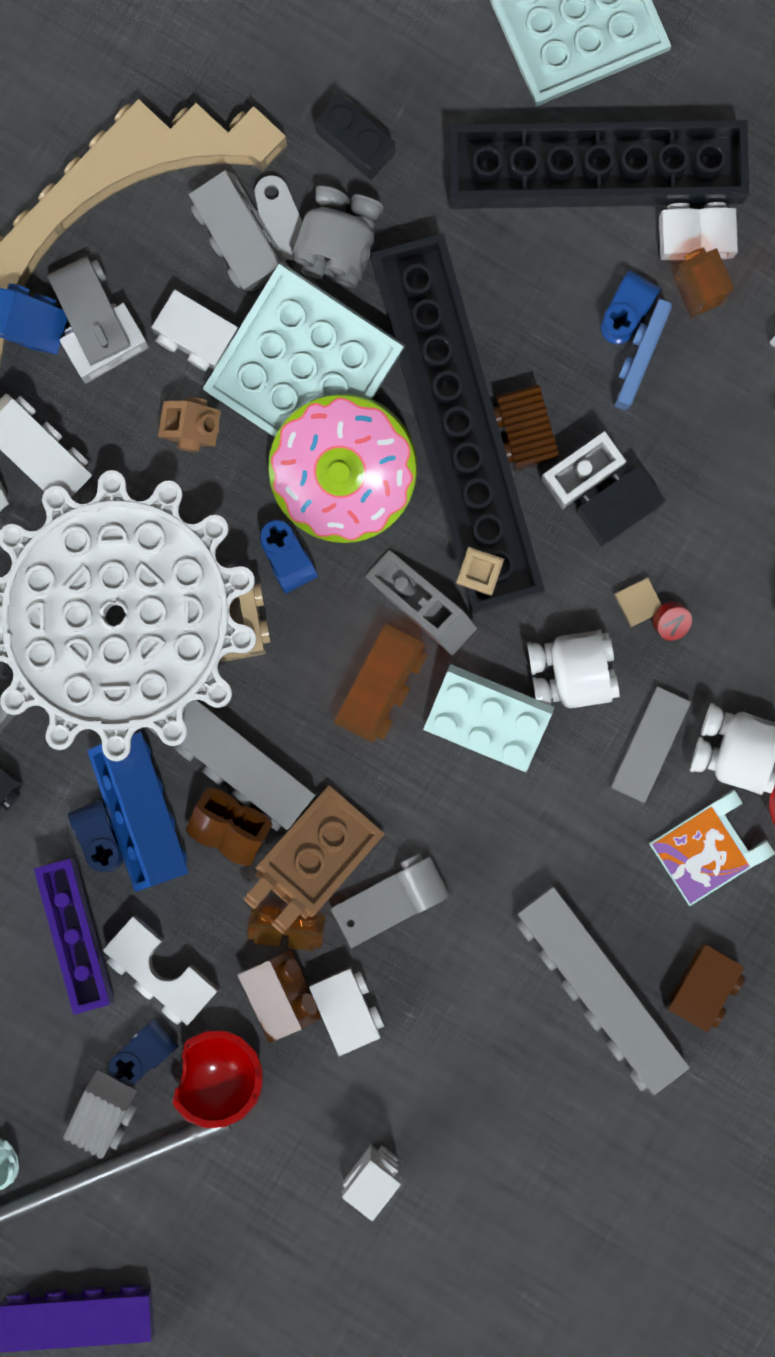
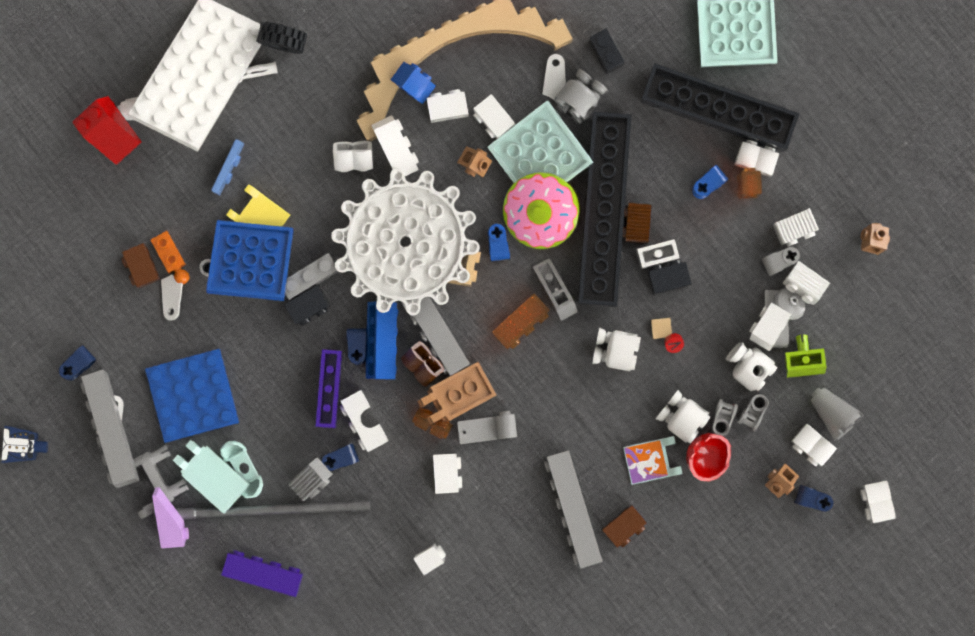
camera: 20 degrees right, 0 degrees up
light grey door [47,256,131,366] -> none
red cylinder [172,1031,264,1128] -> none
light grey brick [189,170,290,292] -> none
brick [238,950,322,1043] -> none
light aqua plate [423,664,554,772] -> none
tan tile [456,547,504,596] -> none
light grey tile [610,687,691,803] -> none
medium blue plate [614,298,672,411] -> none

